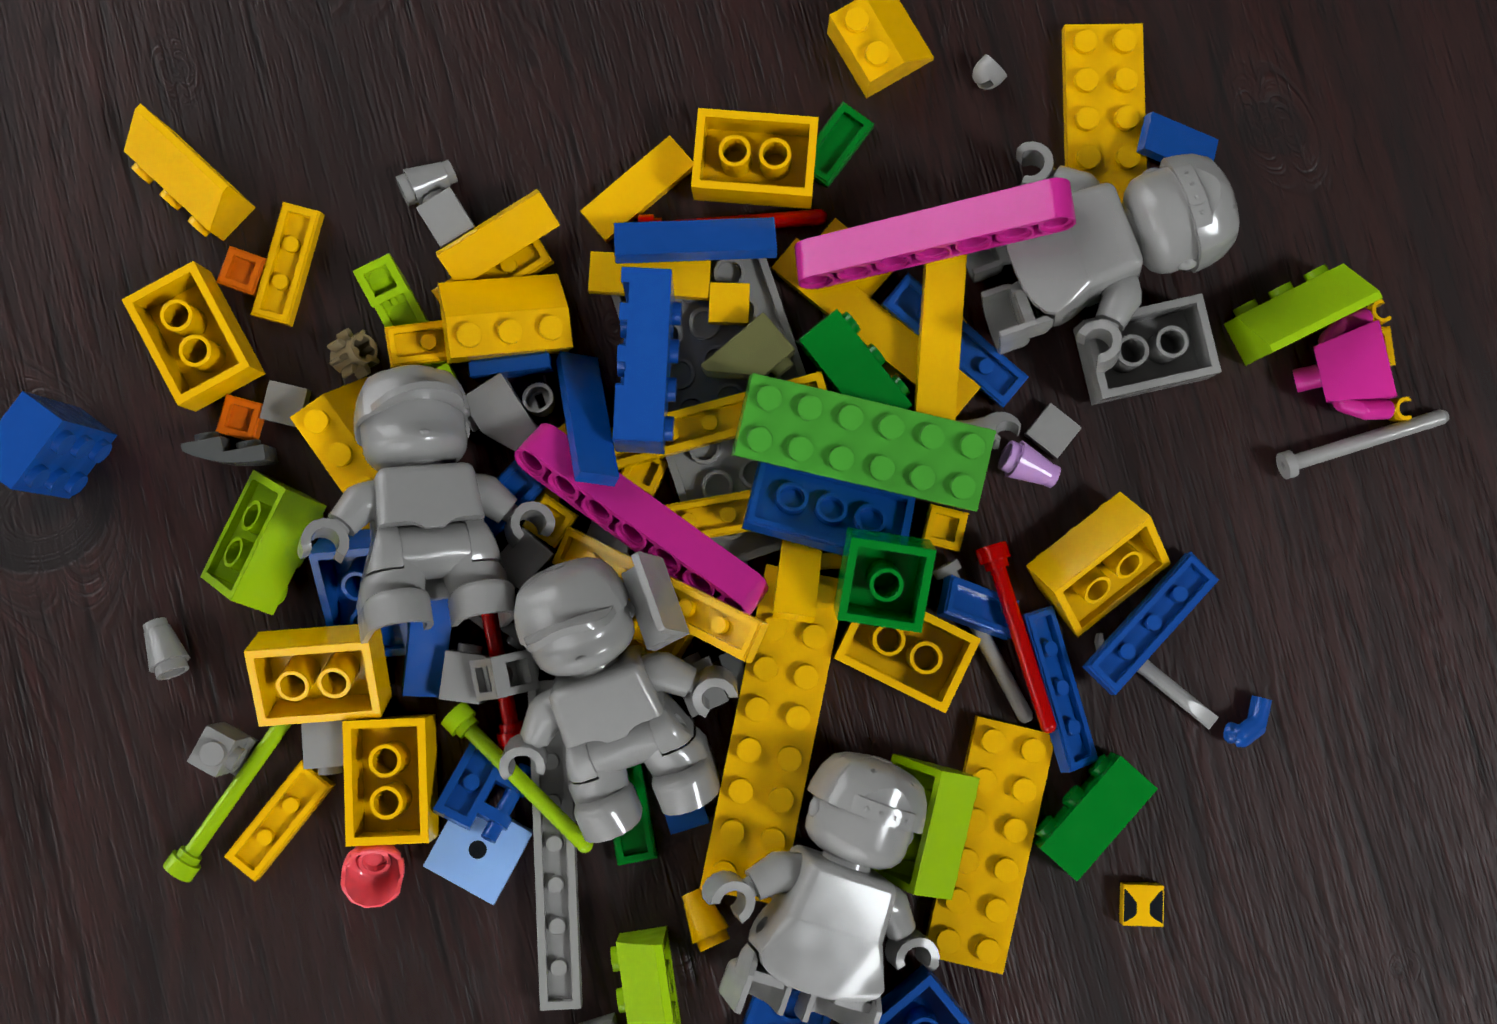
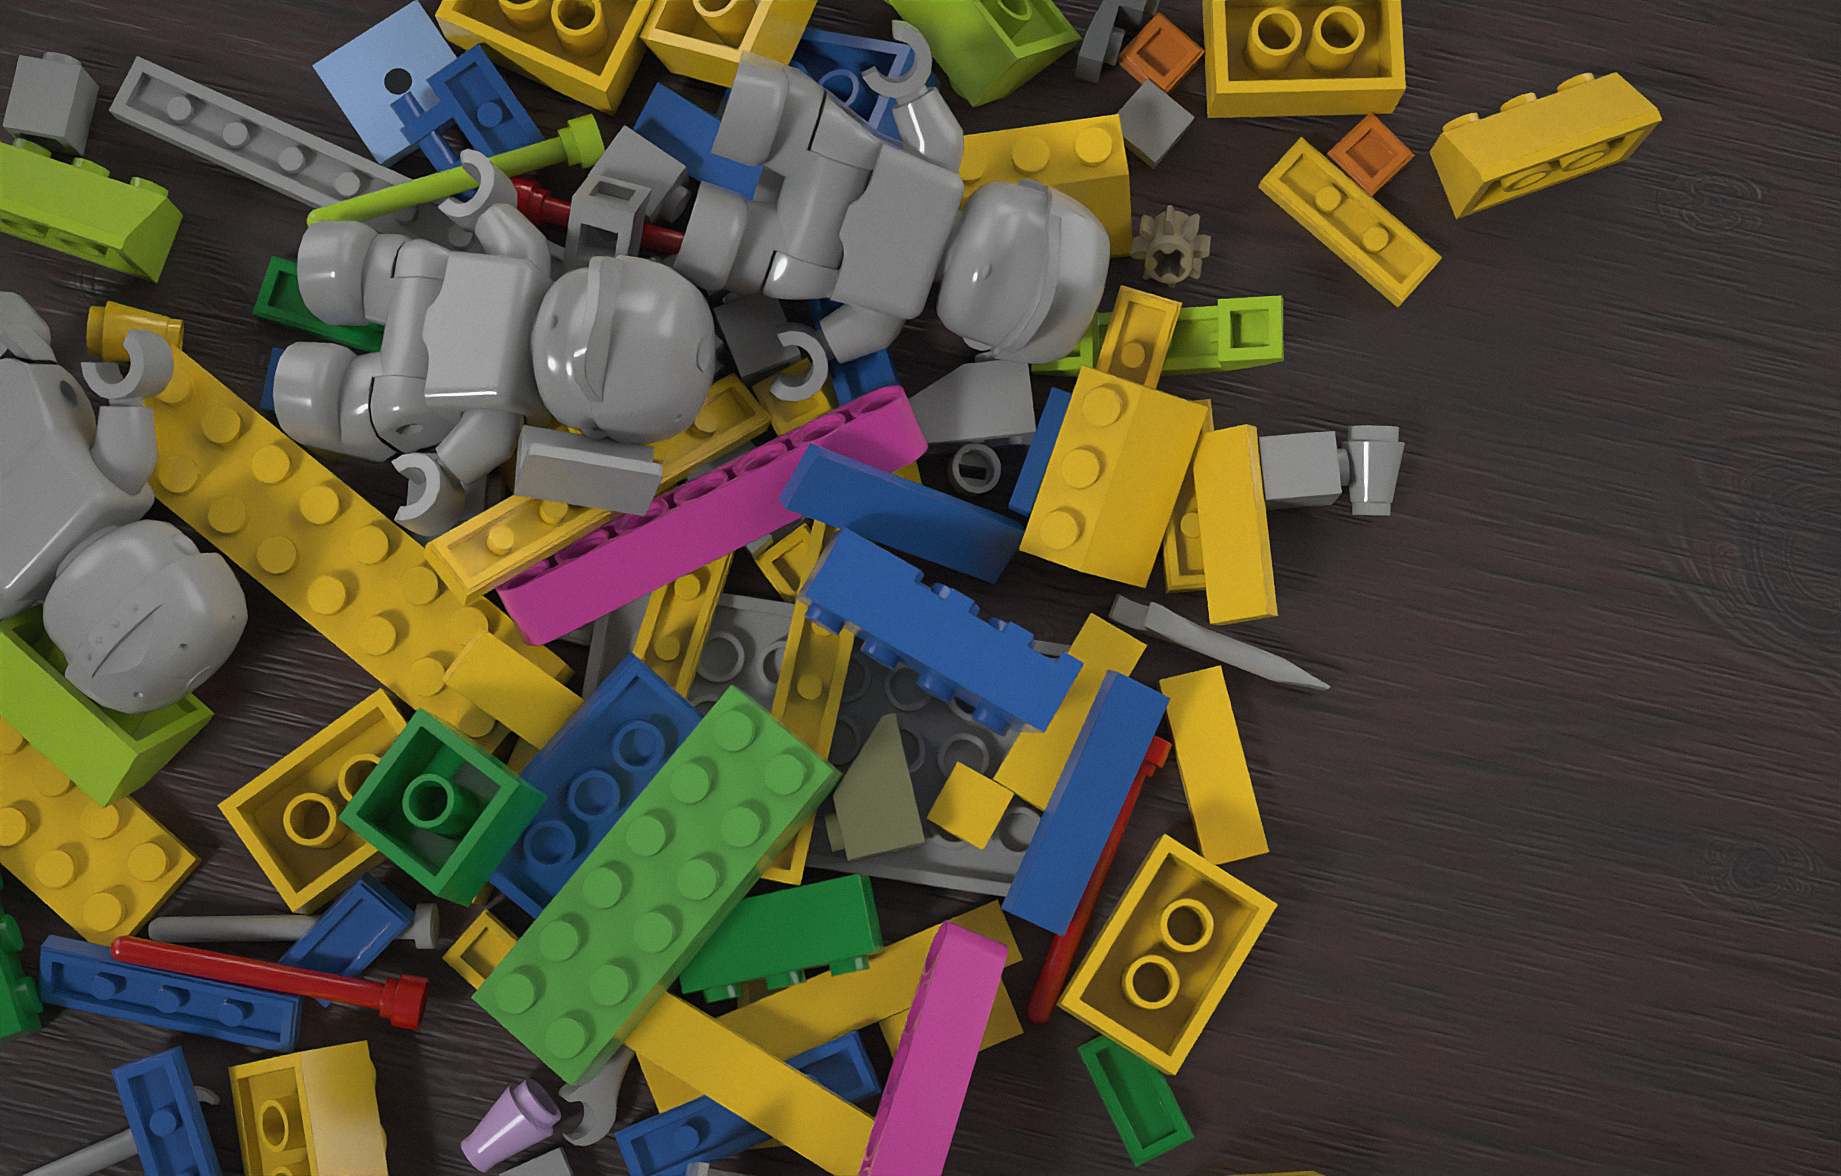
camera: 110 degrees right, 5 degrees down
none -> light grey piece [1108,594,1330,691]

